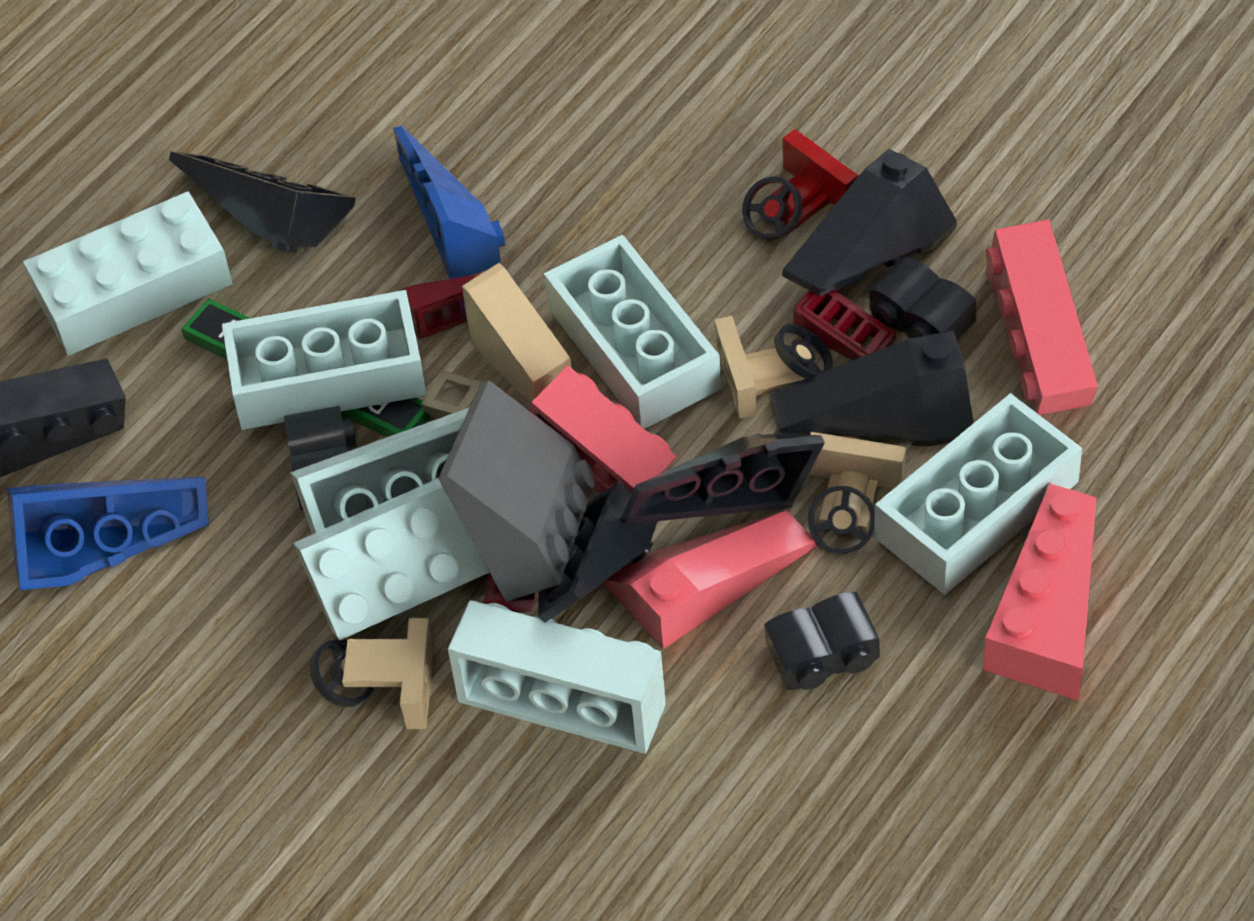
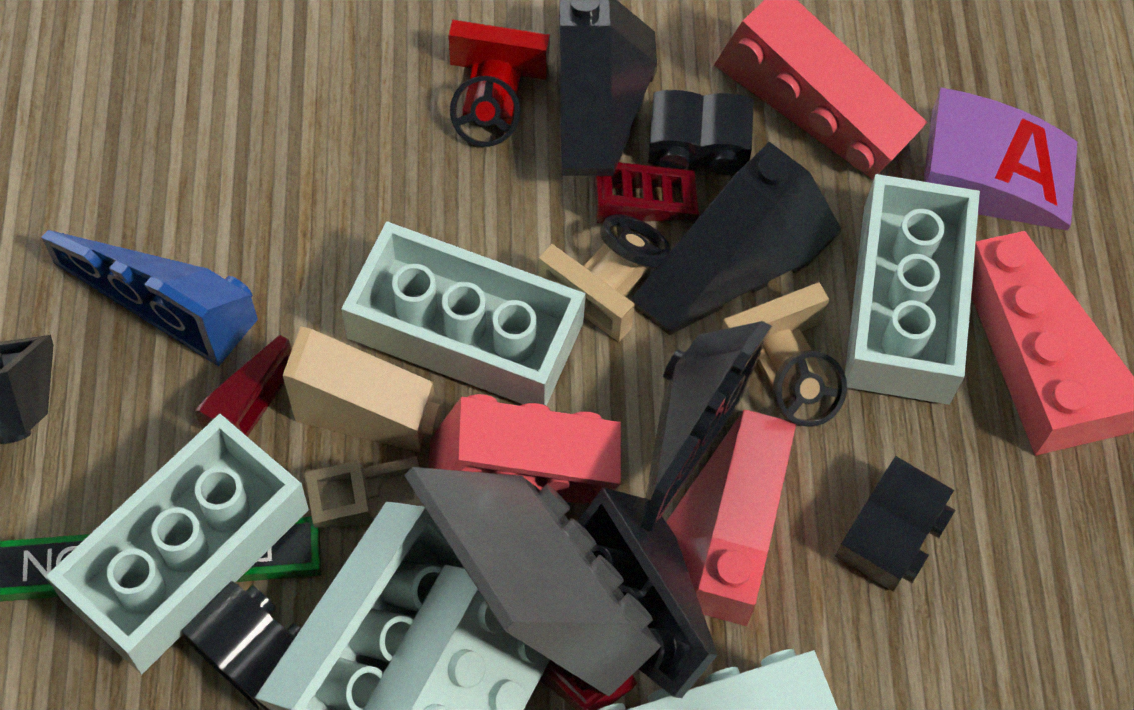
camera: 45 degrees left, 10 degrees up
none -> medium lavender slope [923,87,1078,231]

